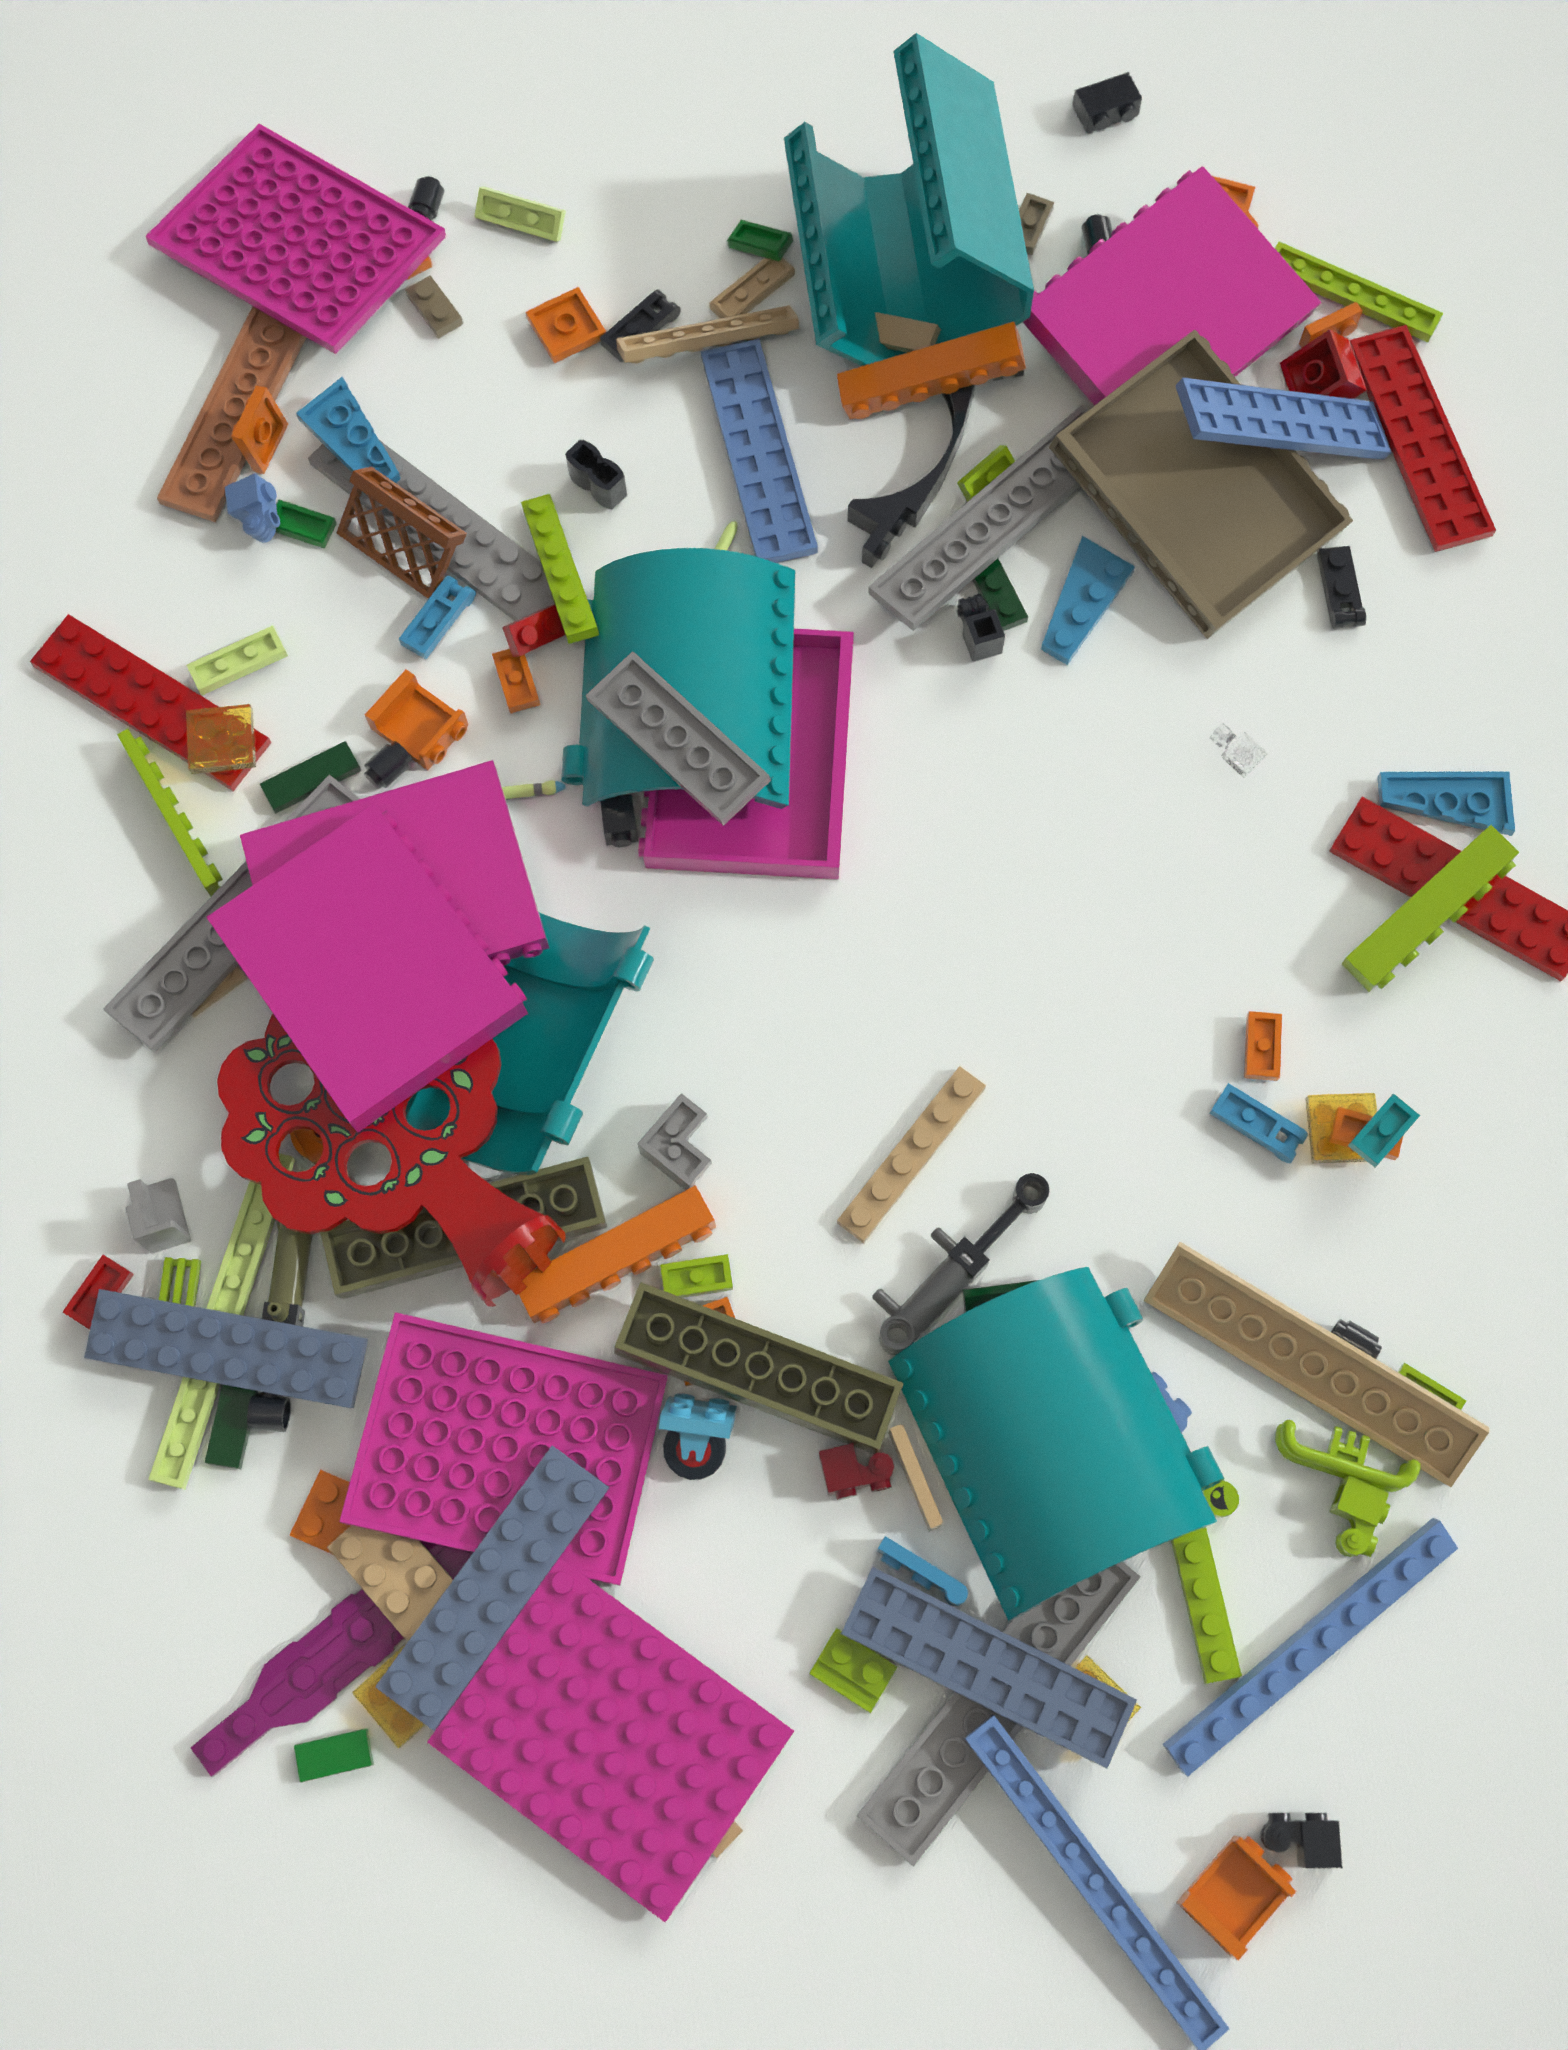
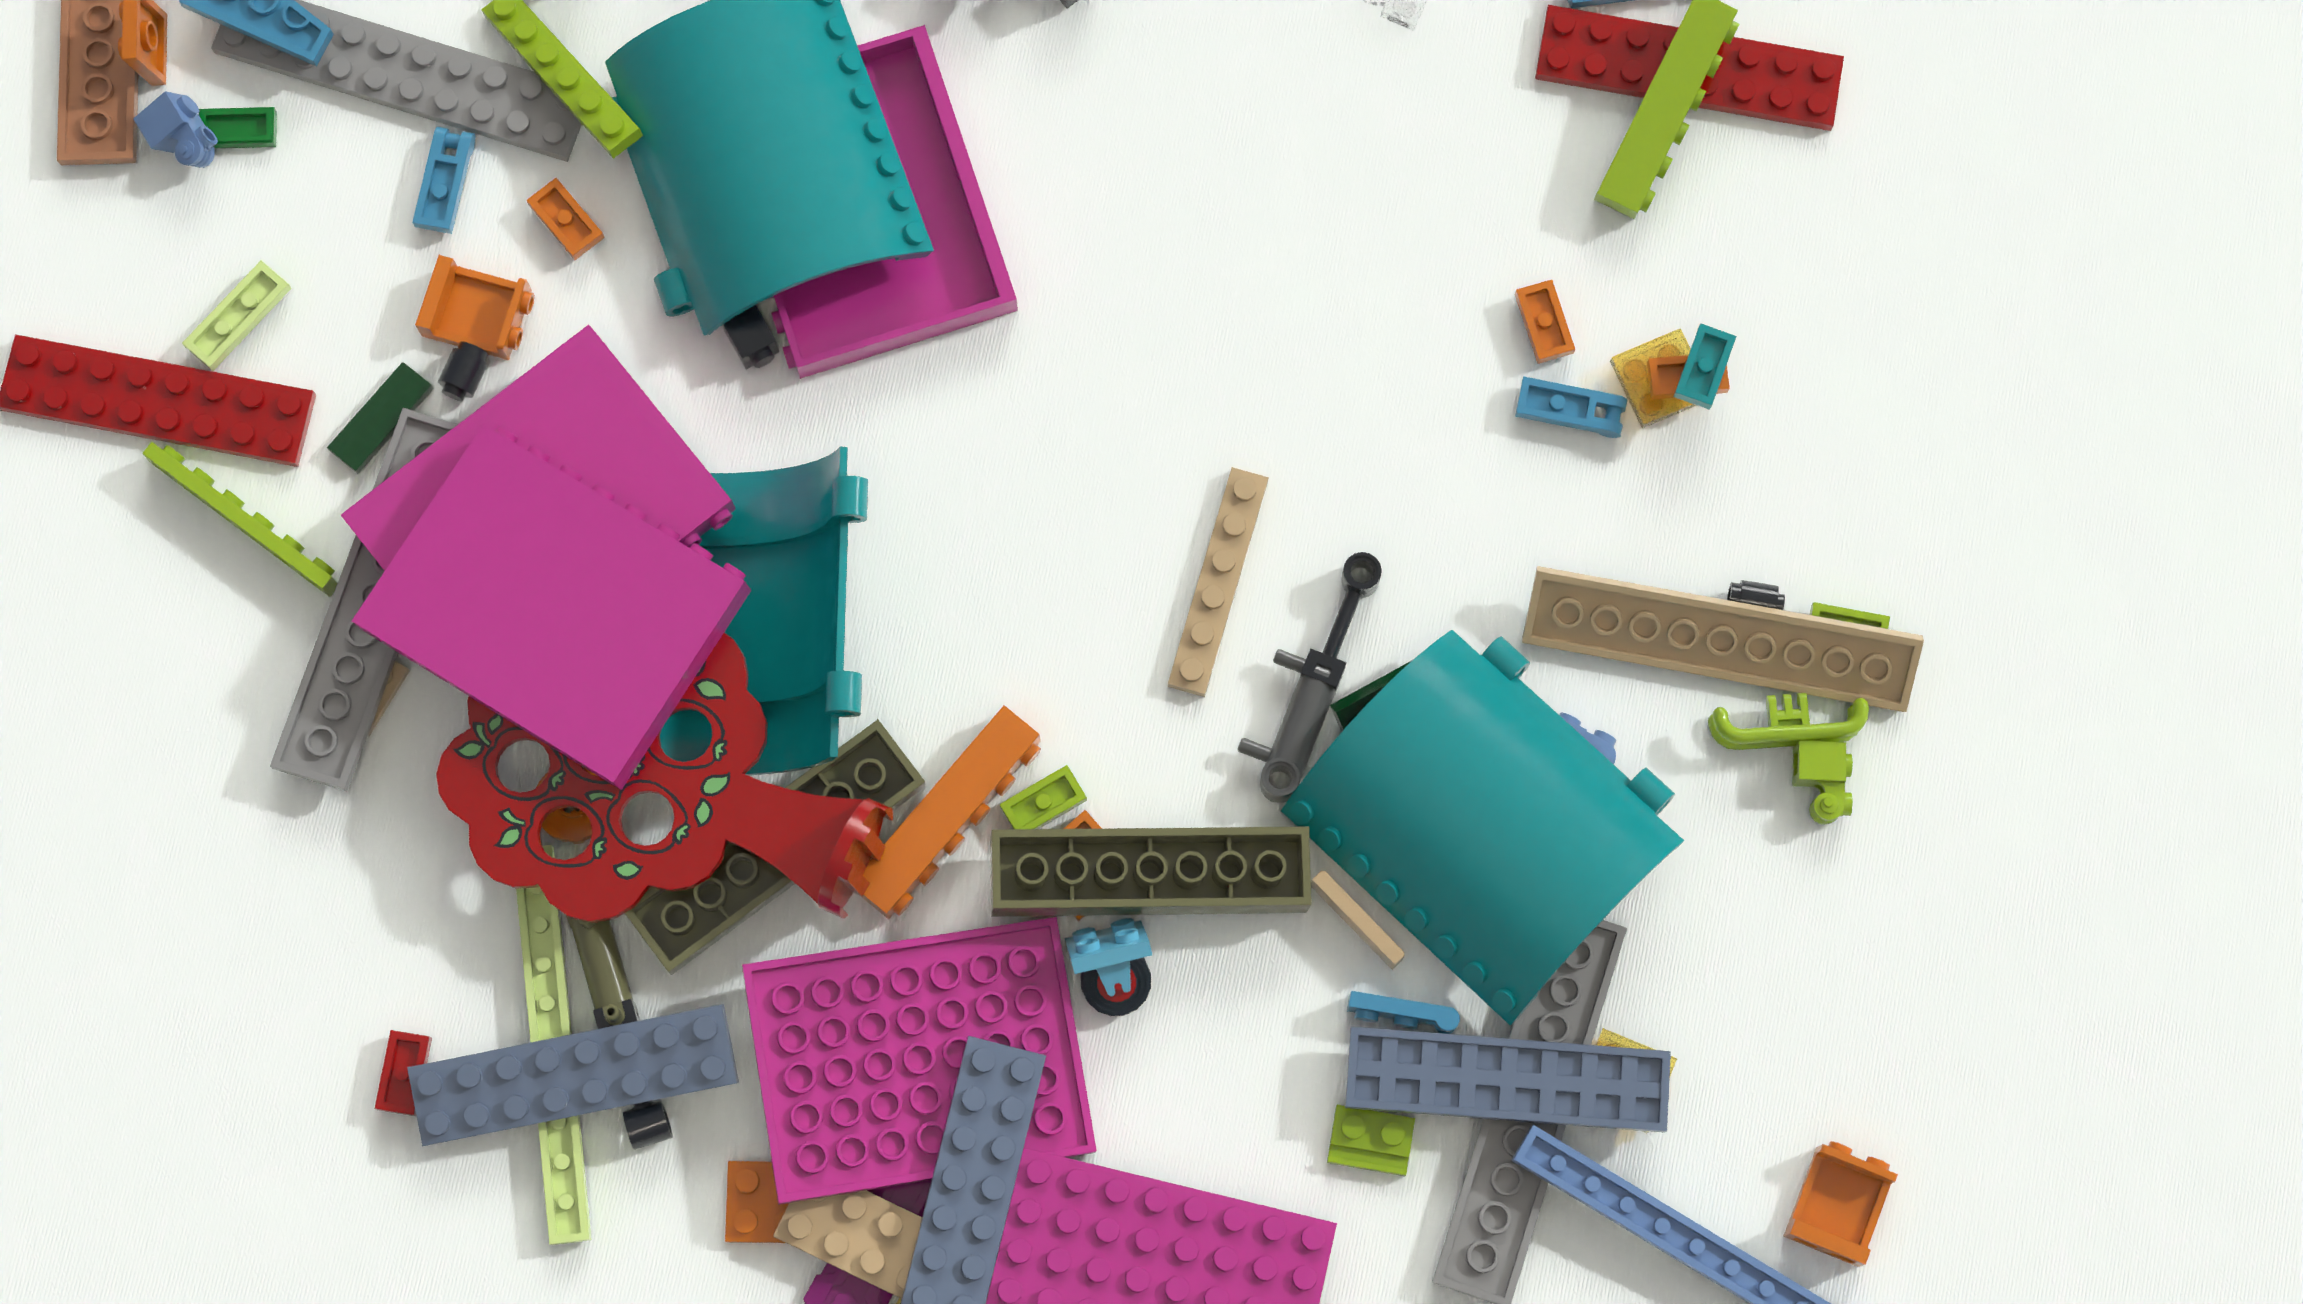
camera: 25 degrees left, 5 degrees up
light grey panel [125,1178,191,1254] -> none
lime tile [159,1257,202,1306] -> none
clear yellow plate [186,704,256,774] -> none
dark green tile [204,1384,259,1470] -> none
dark orange fence [336,466,467,599] -> none
red plate [502,604,565,657] -> none
yellowish green piece [502,780,566,799] -> none
light grey plate [586,651,771,826] -> none
light grey panel [637,1093,712,1190] -> none
dark red brick [818,1443,894,1501] -> none
medium blue plate [1162,1518,1459,1777] -> none
lime plate [1171,1527,1242,1684] -> none
lime tile [1203,1481,1239,1518] -> none
black brick [1260,1812,1343,1868] -> none

